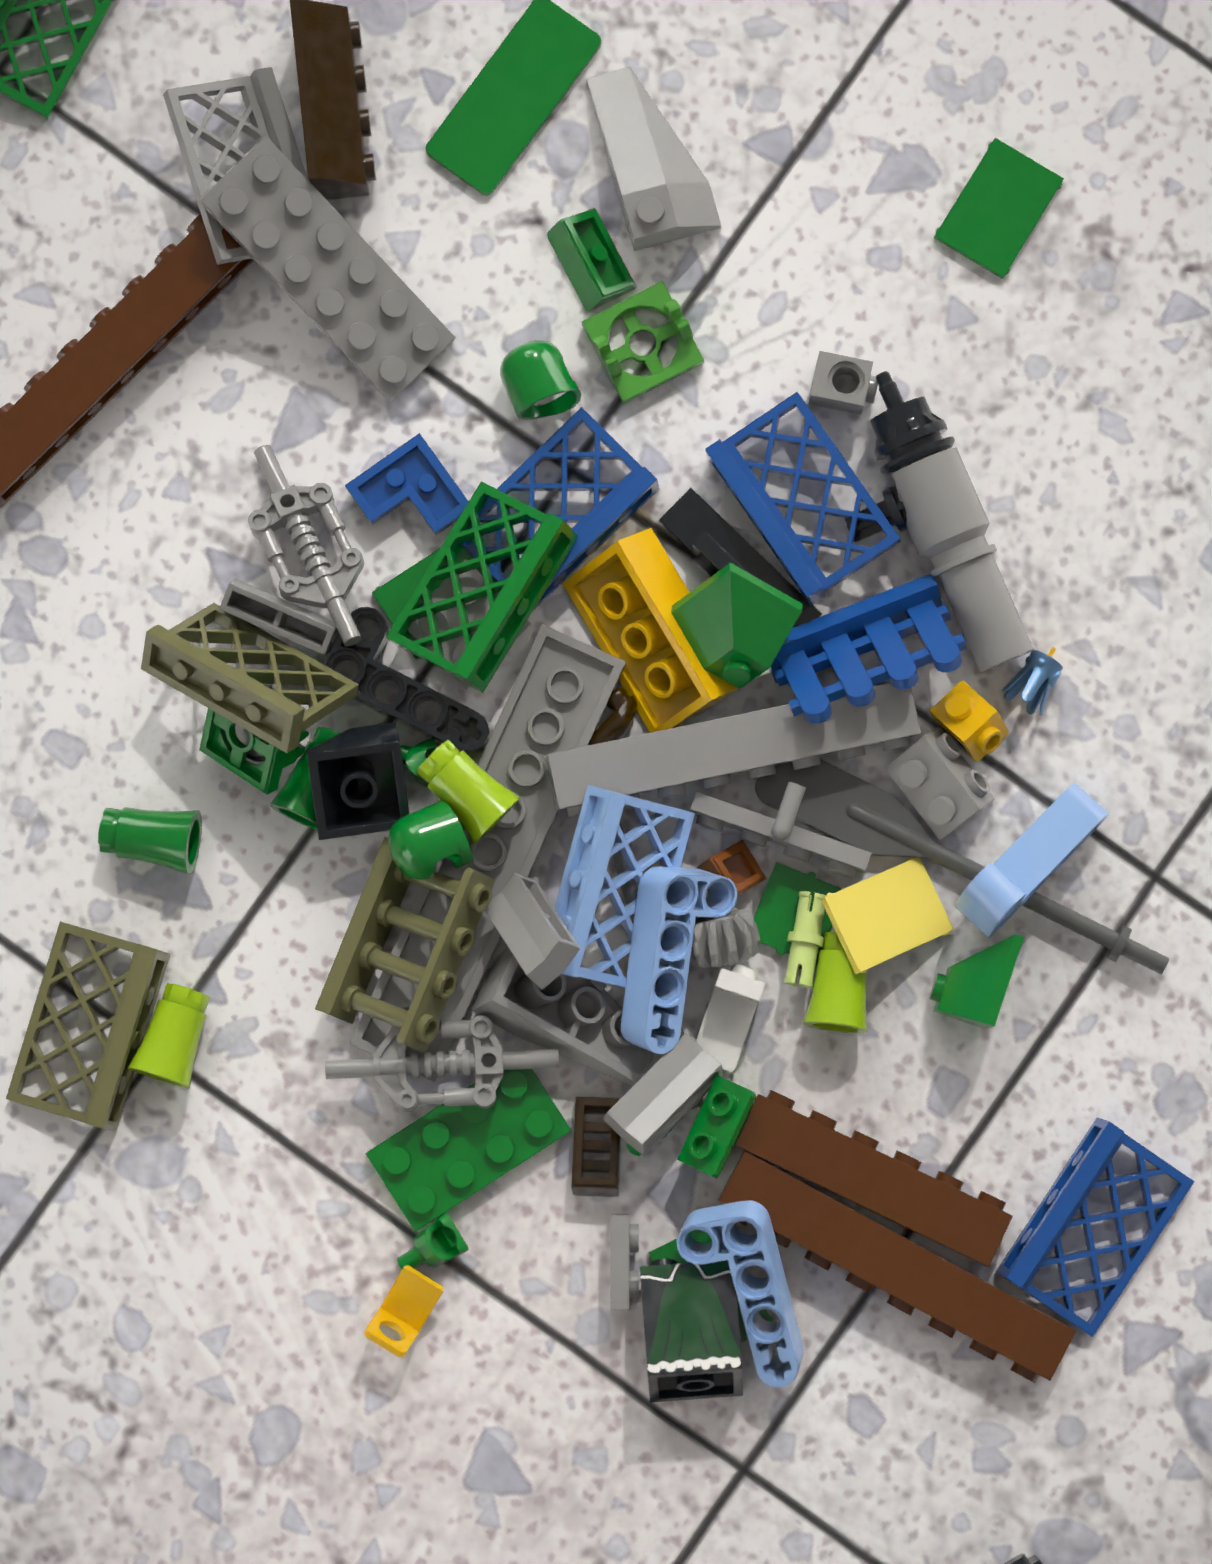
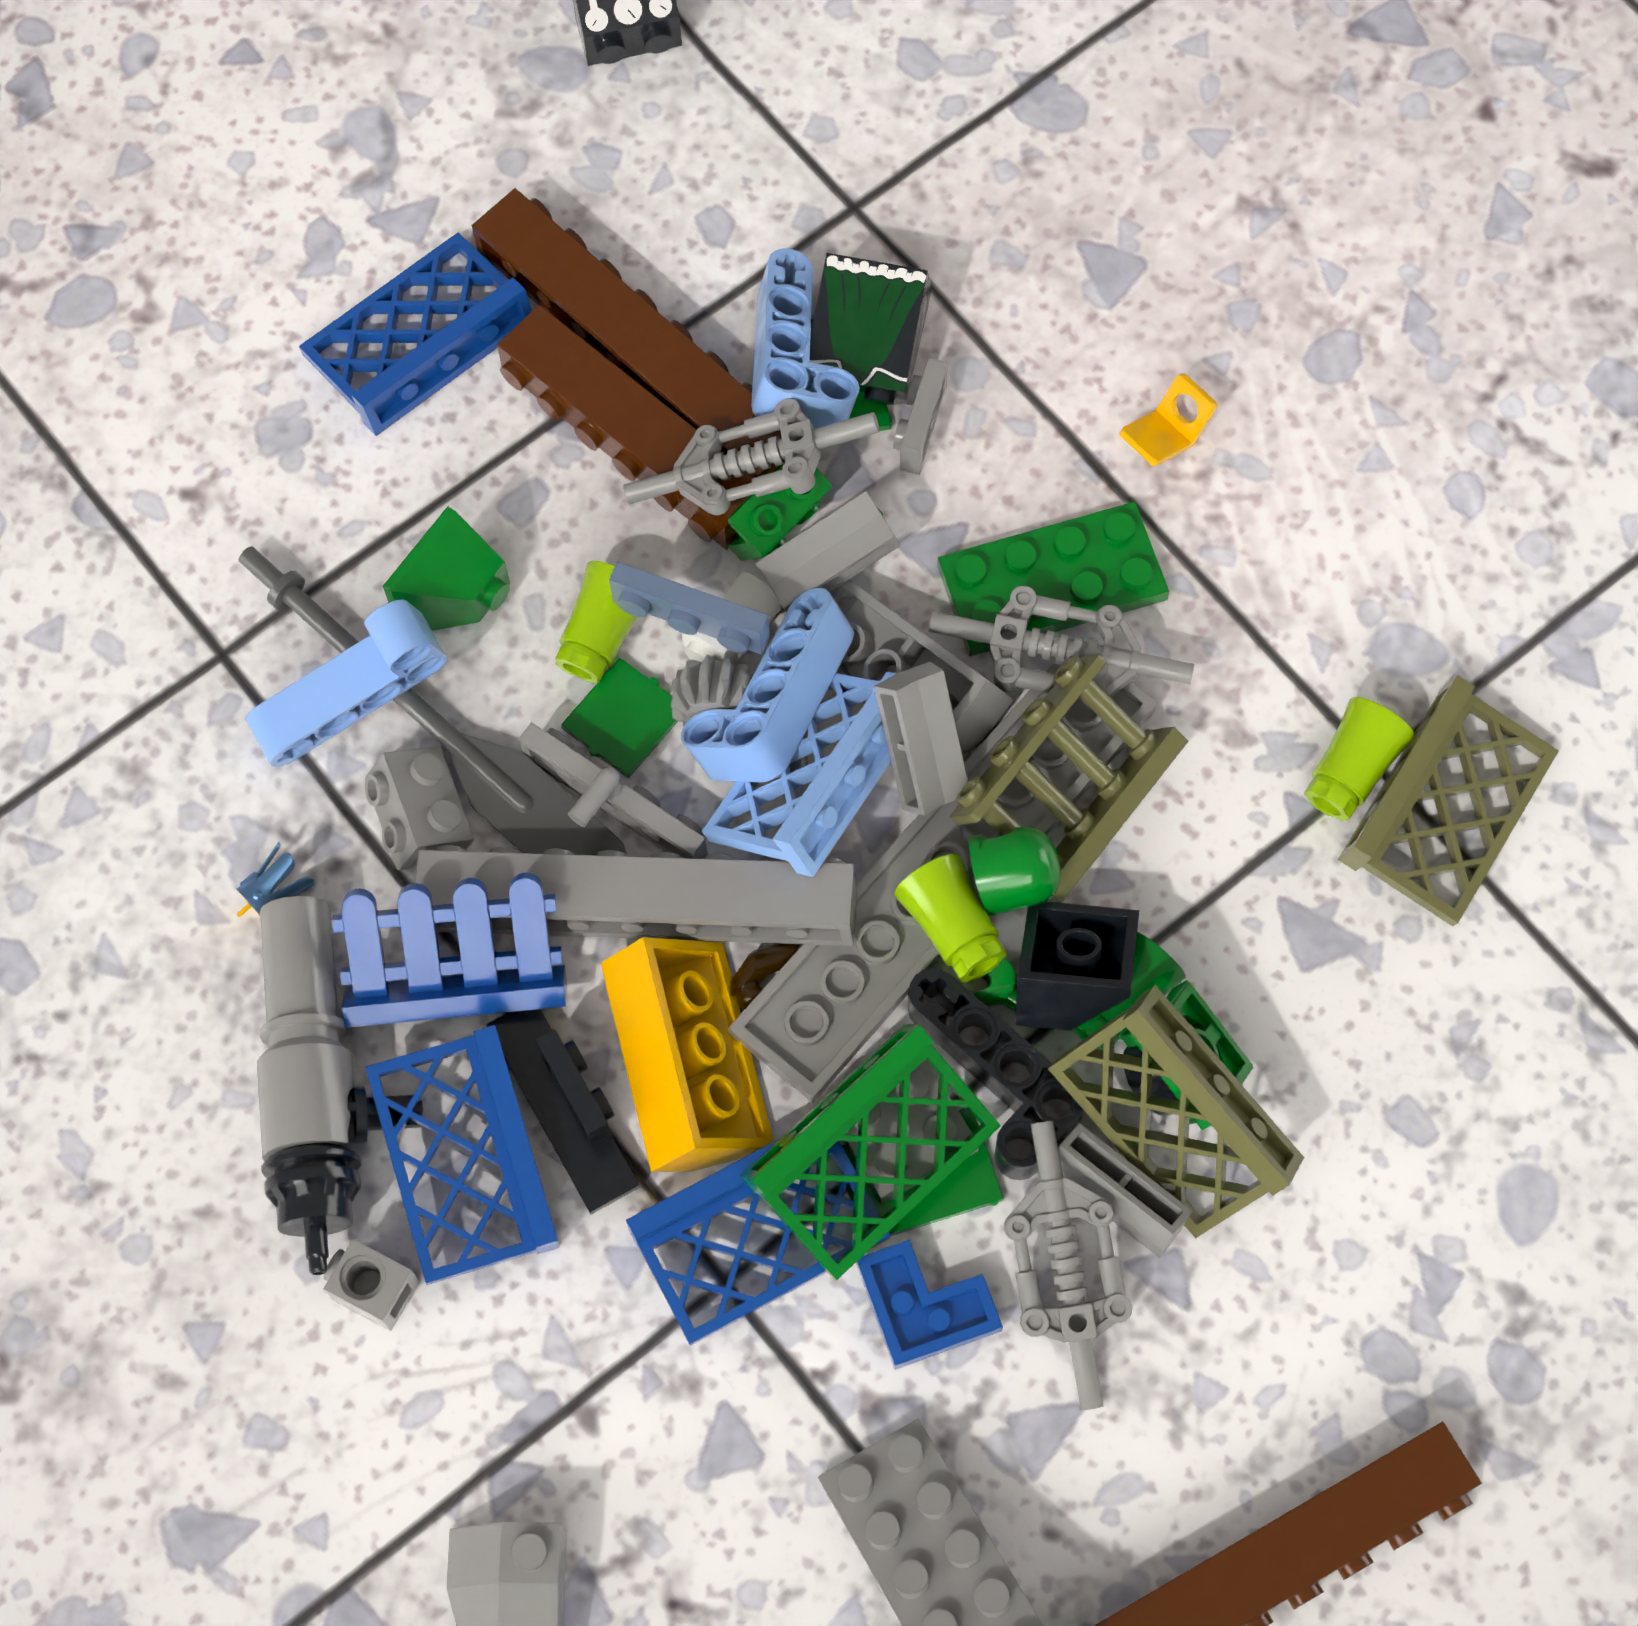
camera: 165 degrees left, 15 degrees down
green plant [98,807,202,874] -> none
green piece [397,1213,469,1270] -> none
green helmet [500,340,582,420] -> none
green slope [547,208,637,311] -> none
dark brown slope [571,1097,621,1197] -> none
bright green piece [582,281,704,404] -> none
green slope [671,563,803,689] -> none
dark orange slope [696,840,767,897] -> none
yellowish green pin [783,891,826,988] -> none
light yellow piece [821,857,954,975] -> none
yellow bracket [929,680,1009,762] -> none
green piece [934,138,1064,279] -> none
none -> sand blue plate [609,561,770,655]
none -> light grey bar [623,398,880,515]

